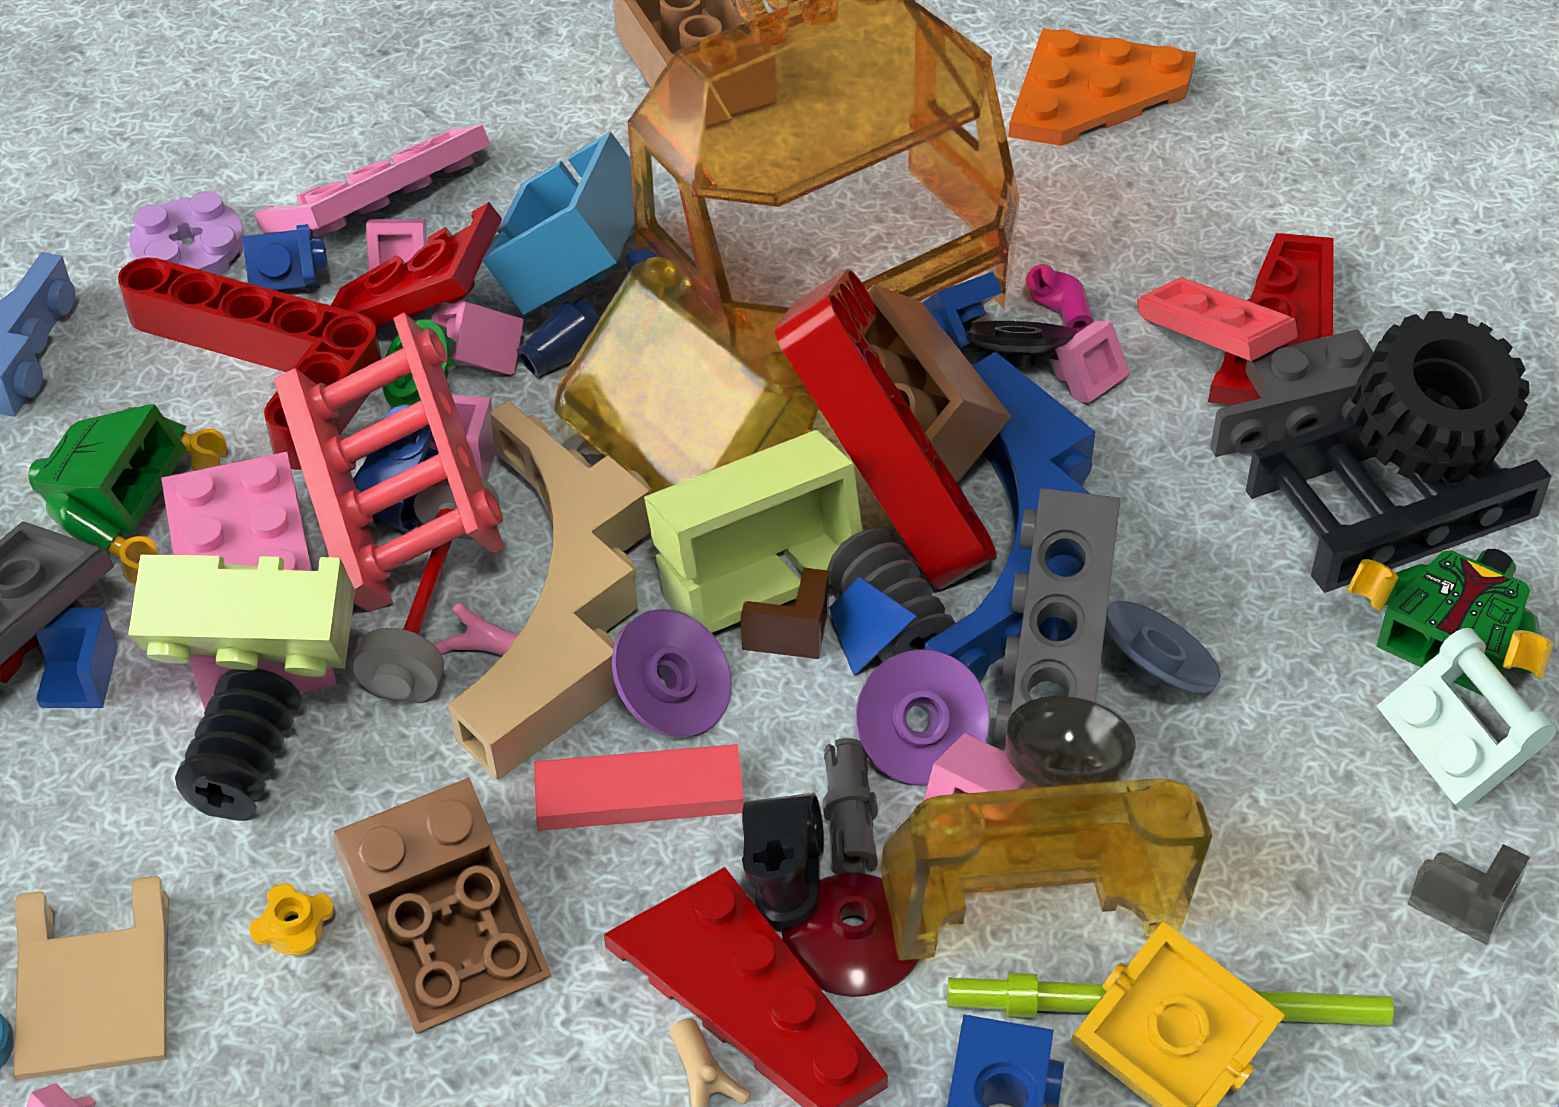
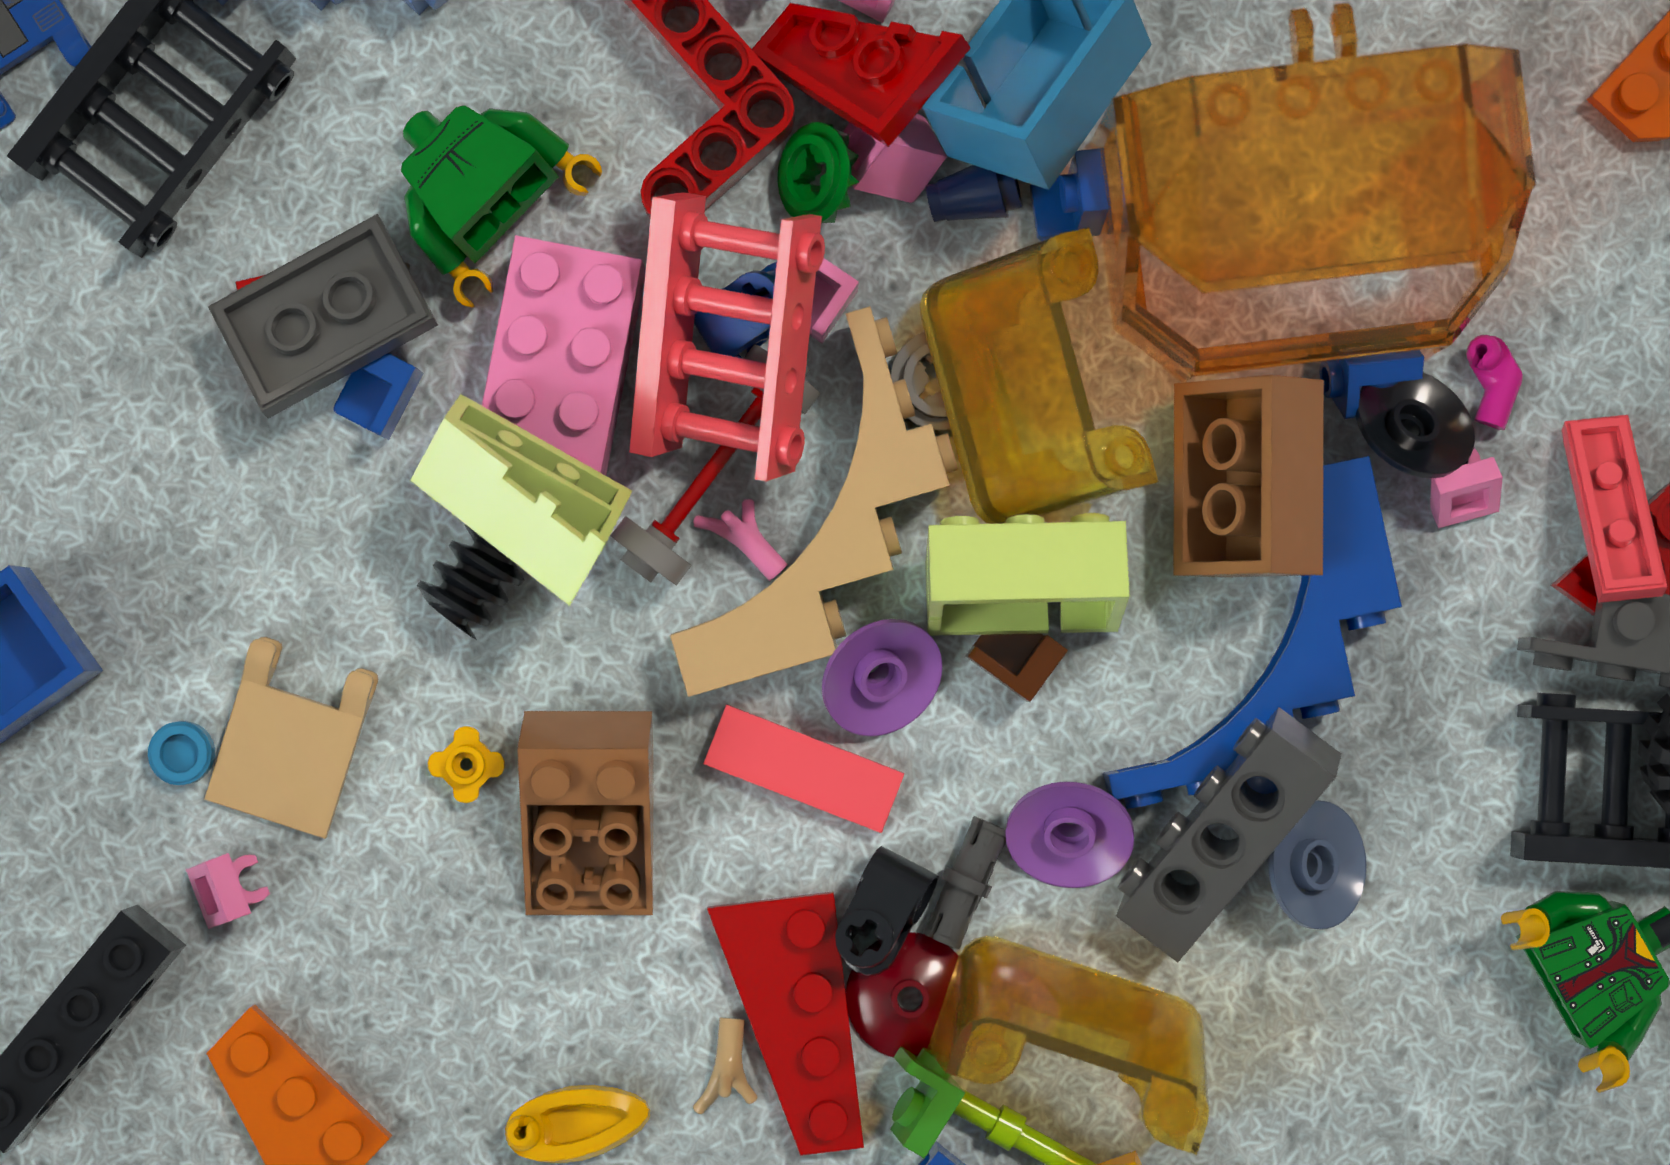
camera: 20 degrees right, 40 degrees up
red beam [774,269,997,590] -> none
dark grey piece [827,528,956,662] -> none
blue sticker [829,577,917,676] -> none
bright pink panel [920,733,1038,831] -> none
clear smoke piece [1005,696,1136,803] -> none
light aqua plate [1377,628,1557,810] -> none
none -> bright green bracket [890,1046,966,1159]

